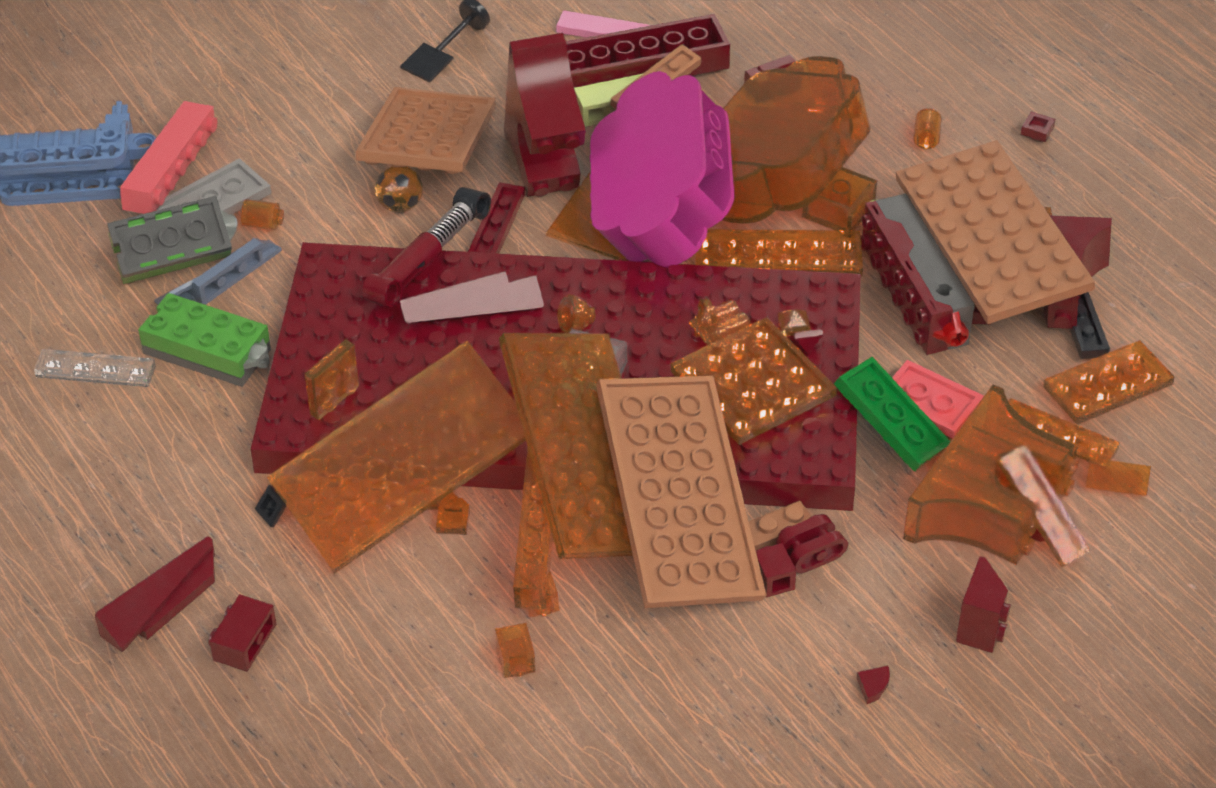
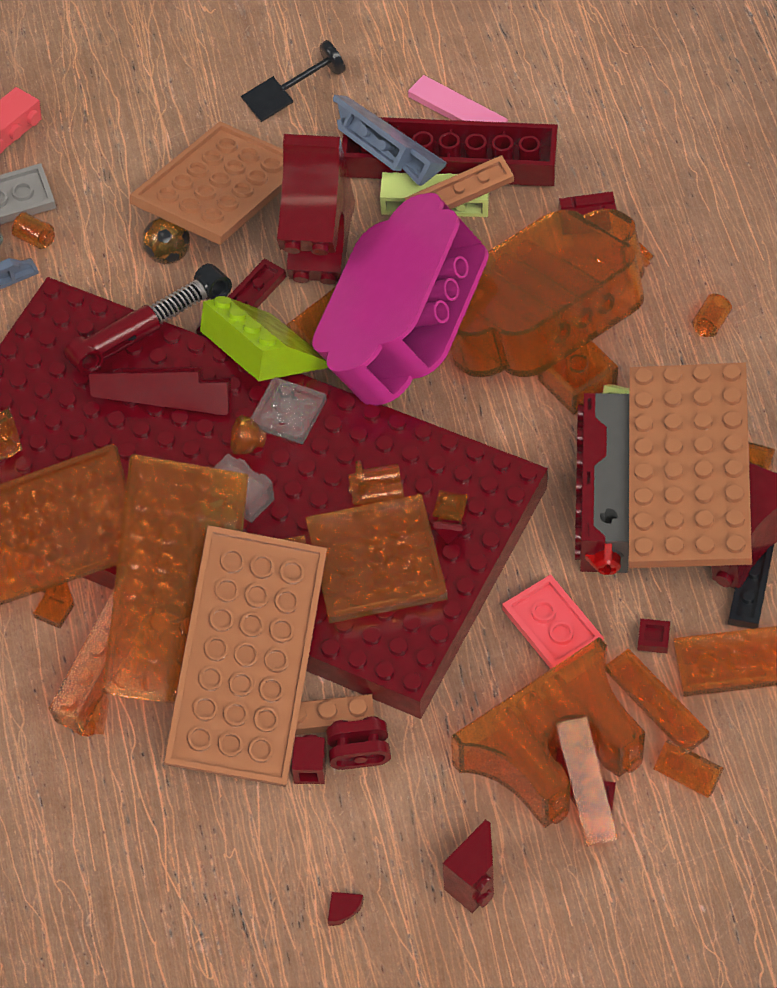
camera: 25 degrees right, 10 degrees up
clear orange brick [495,623,536,678] -> none
clear orange plate [695,229,863,277] -> none
green plate [834,357,952,472] -> none
none -> lime slope [200,296,328,381]
none -> clear plate [249,378,326,444]
none -> sand blue wedge [333,95,447,186]
none -> dark red plate [637,618,671,654]

